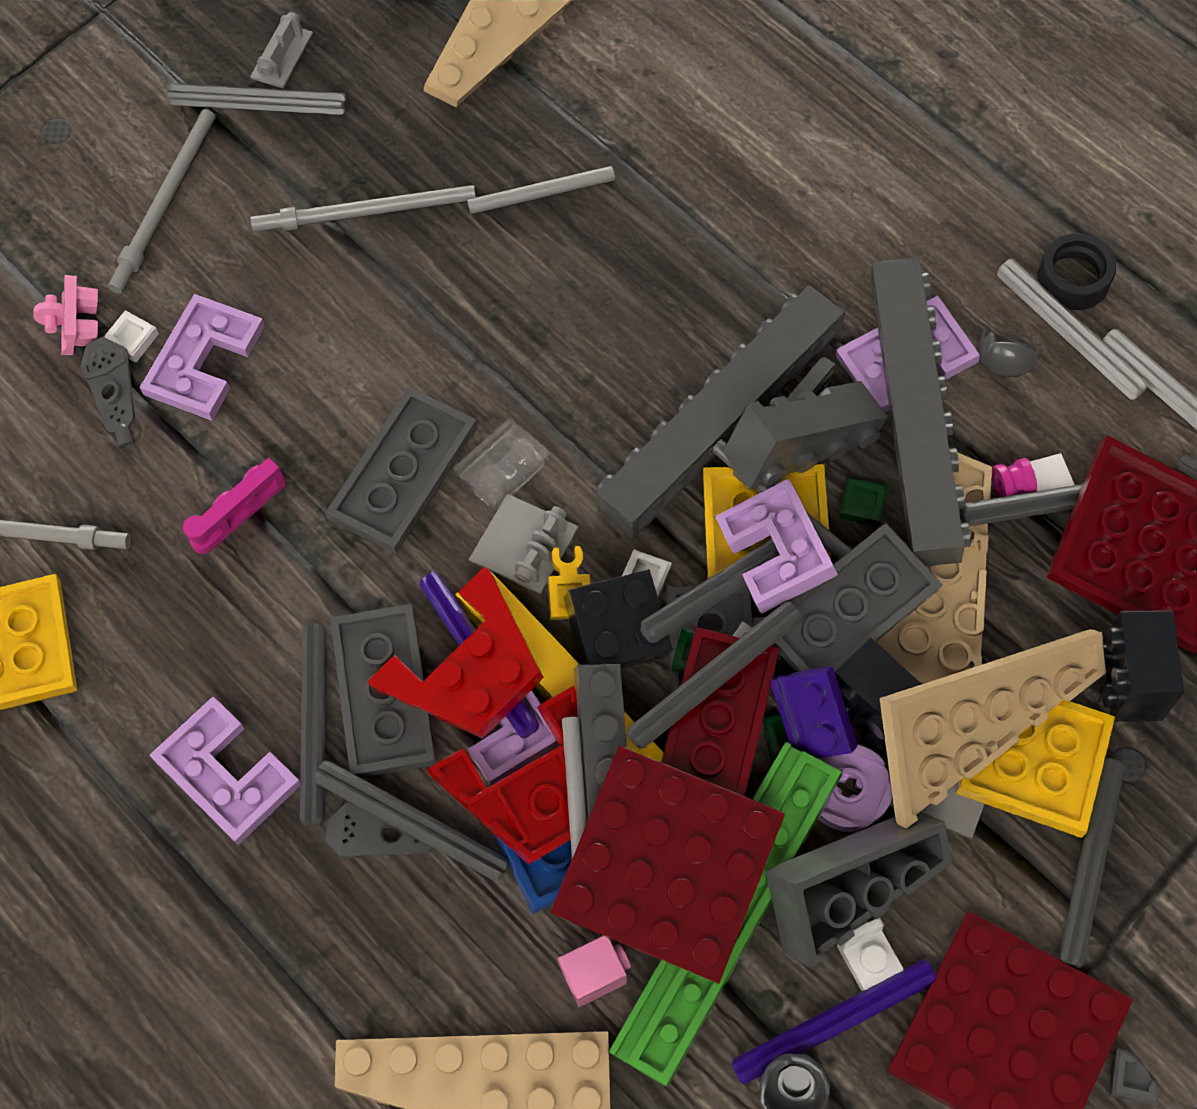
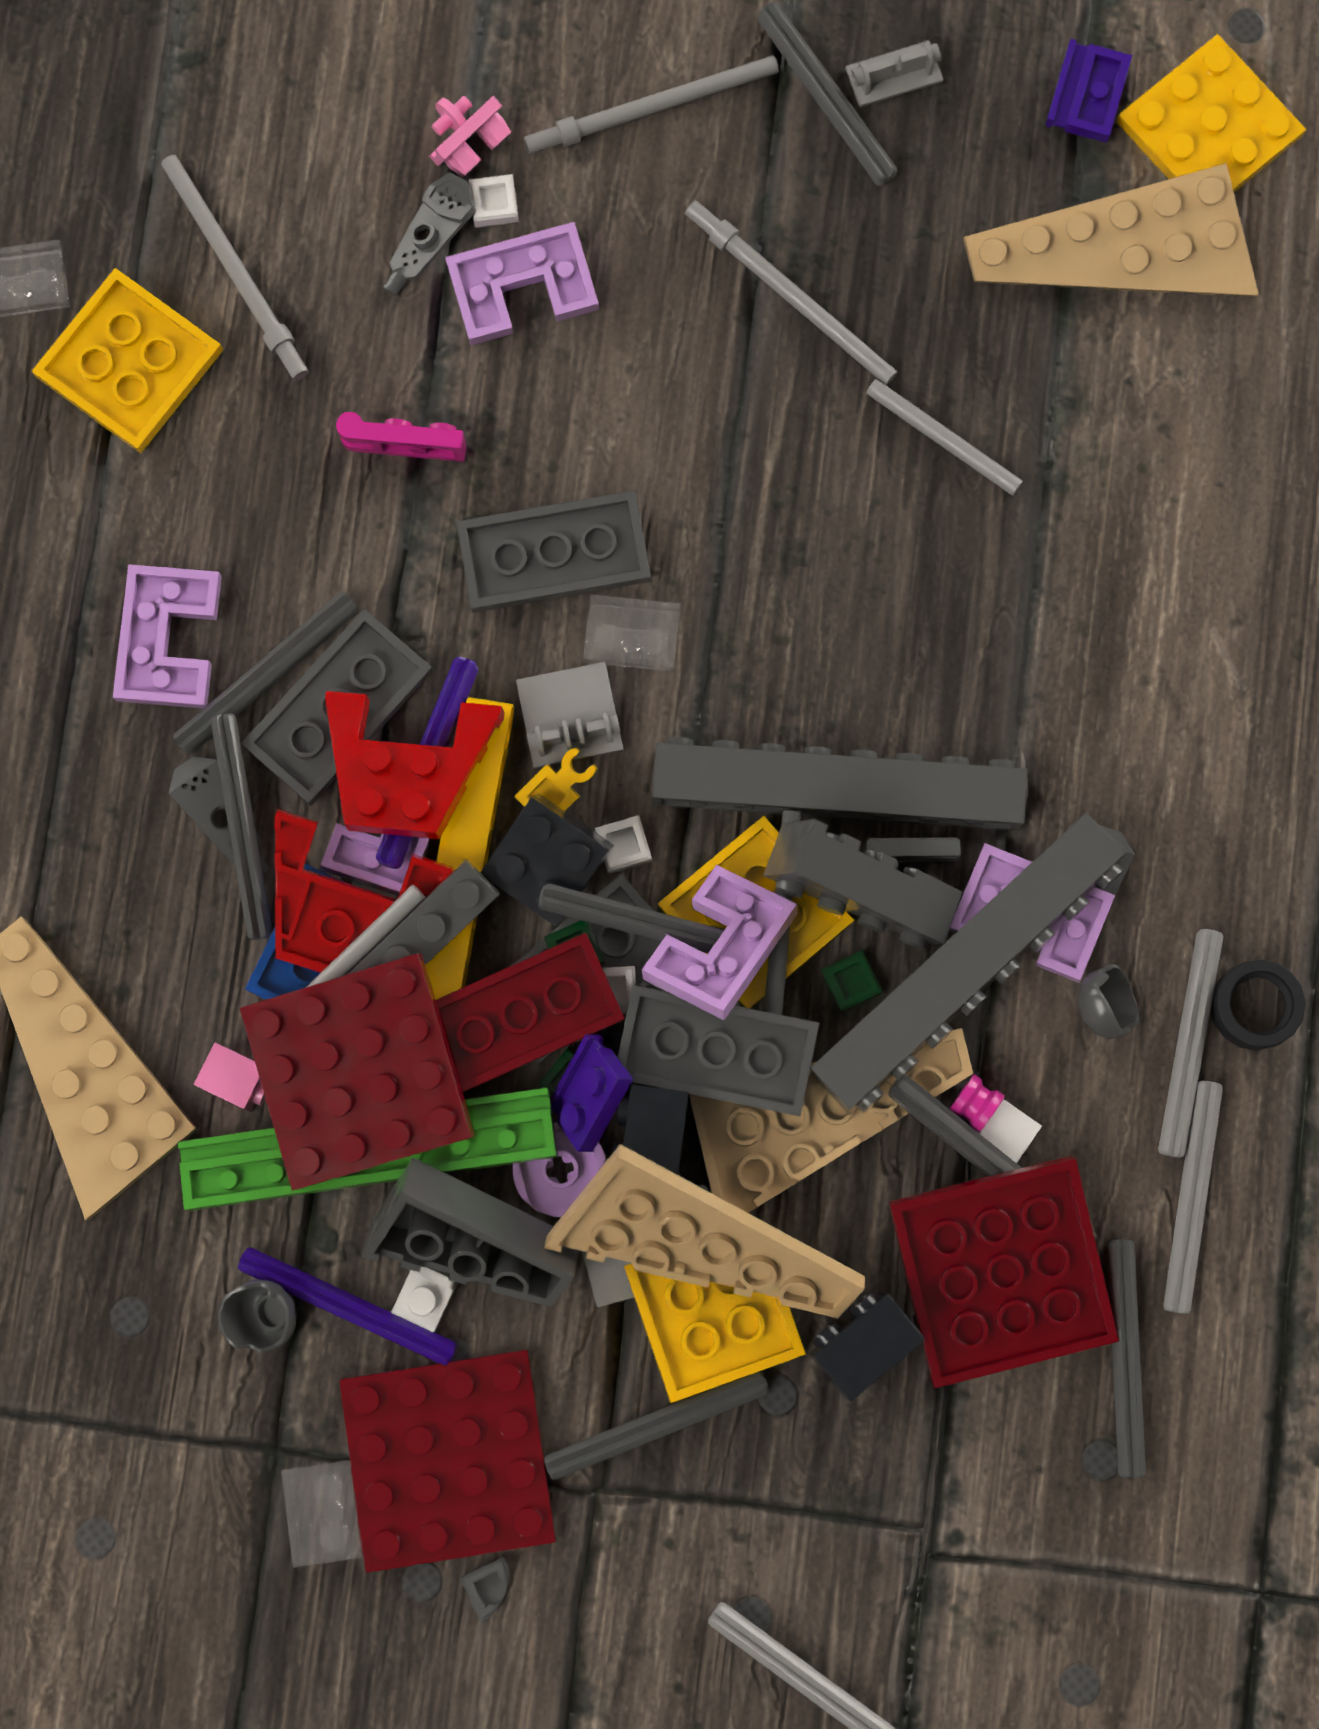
camera: 50 degrees right, 15 degrees up
dark grey axle [627,602,802,749] -> none

